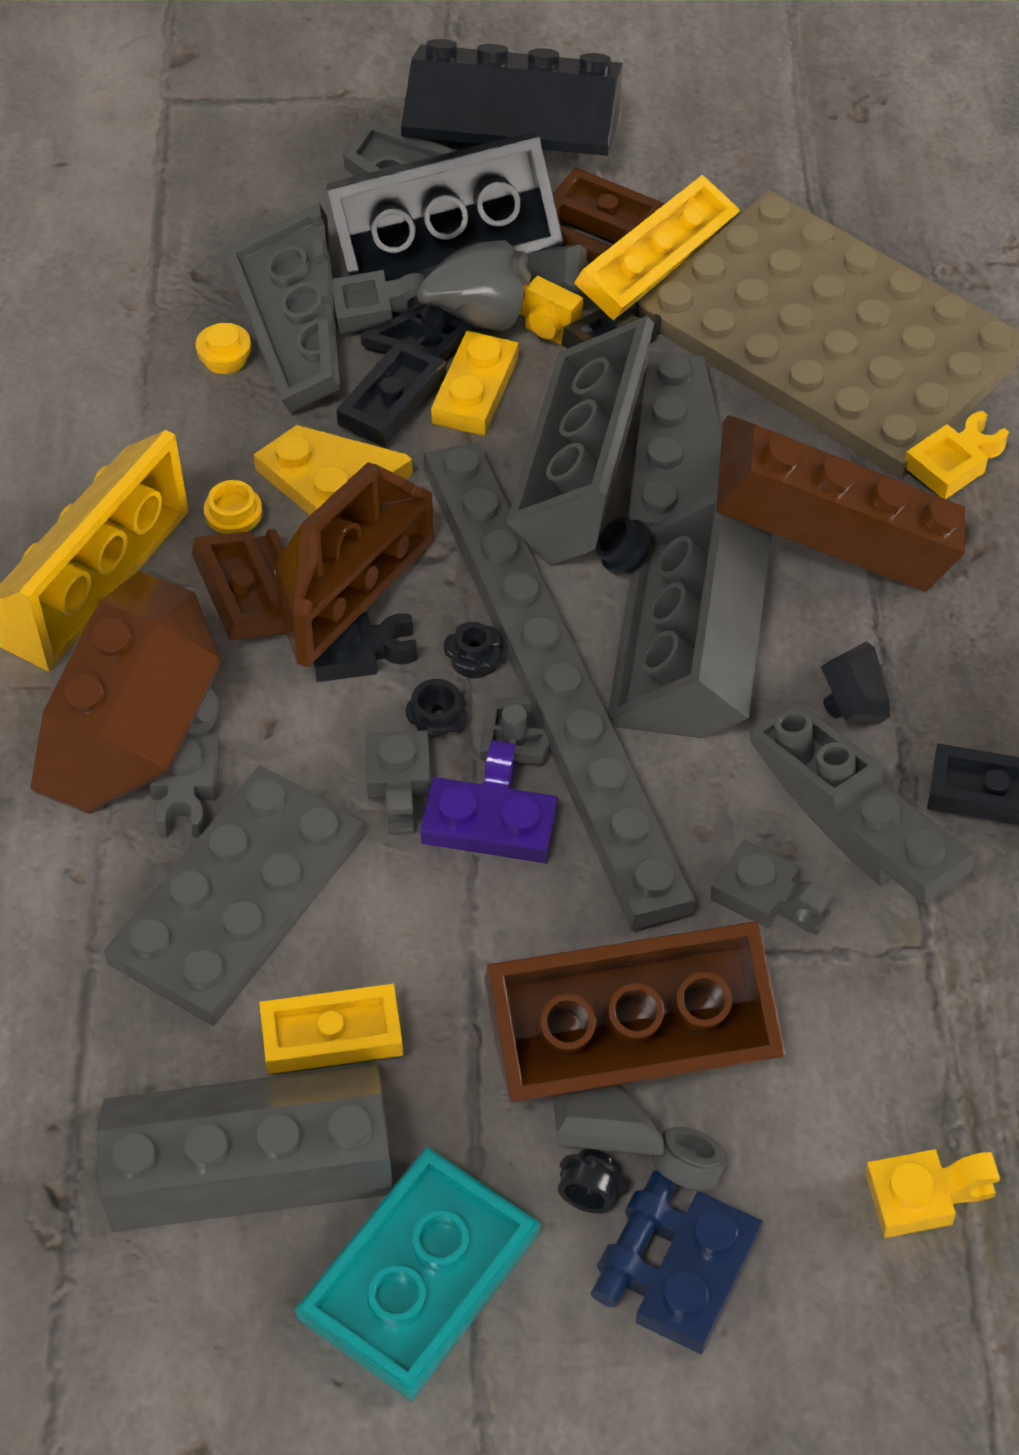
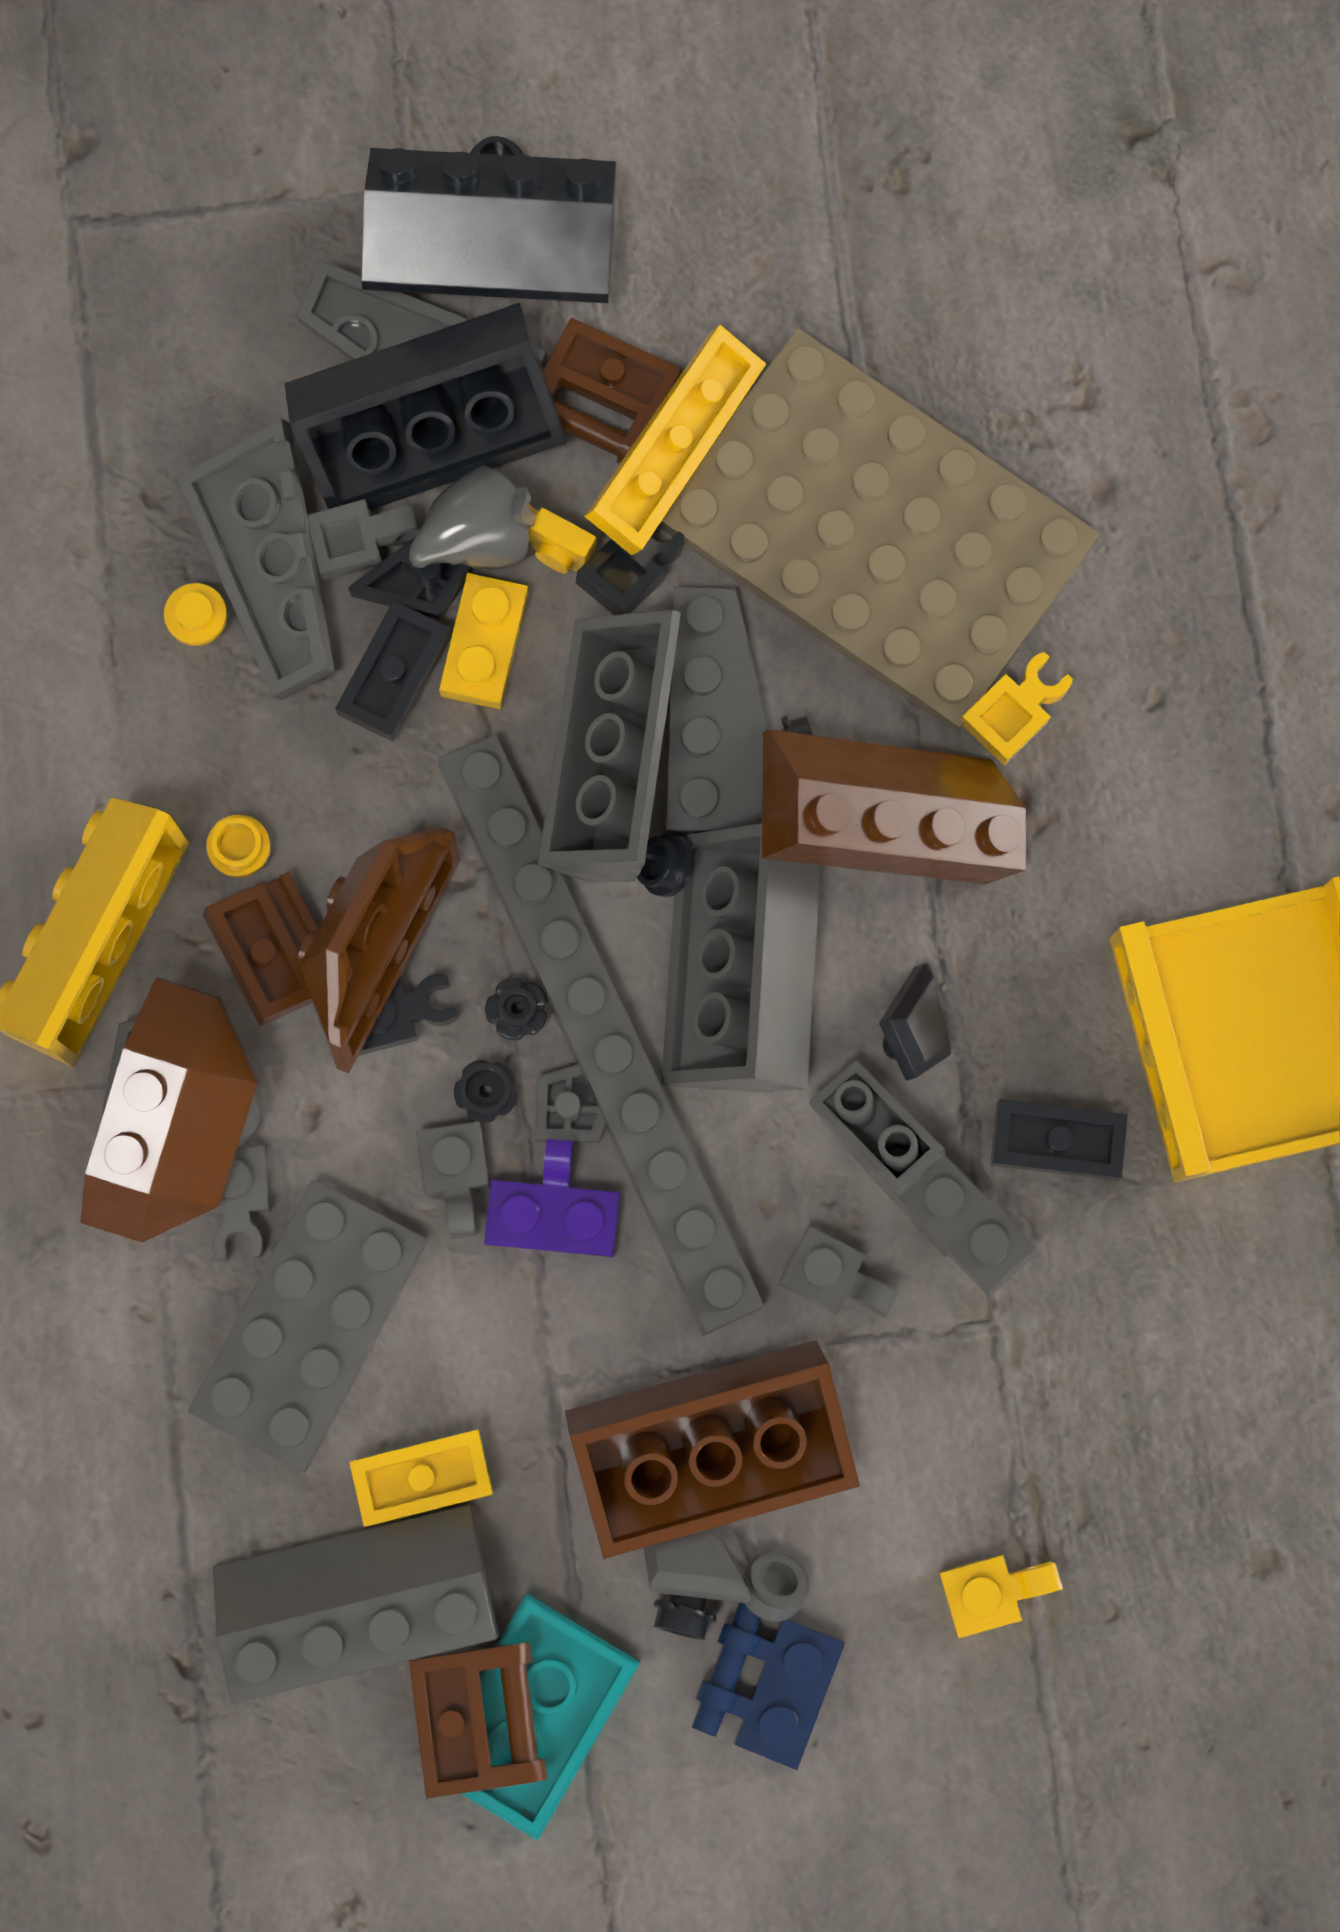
camera: 10 degrees left, 25 degrees up
yellow wing [253,425,413,515] -> none
dark grey piece [526,244,587,297] -> none
none -> reddish brown plate [409,1641,548,1799]

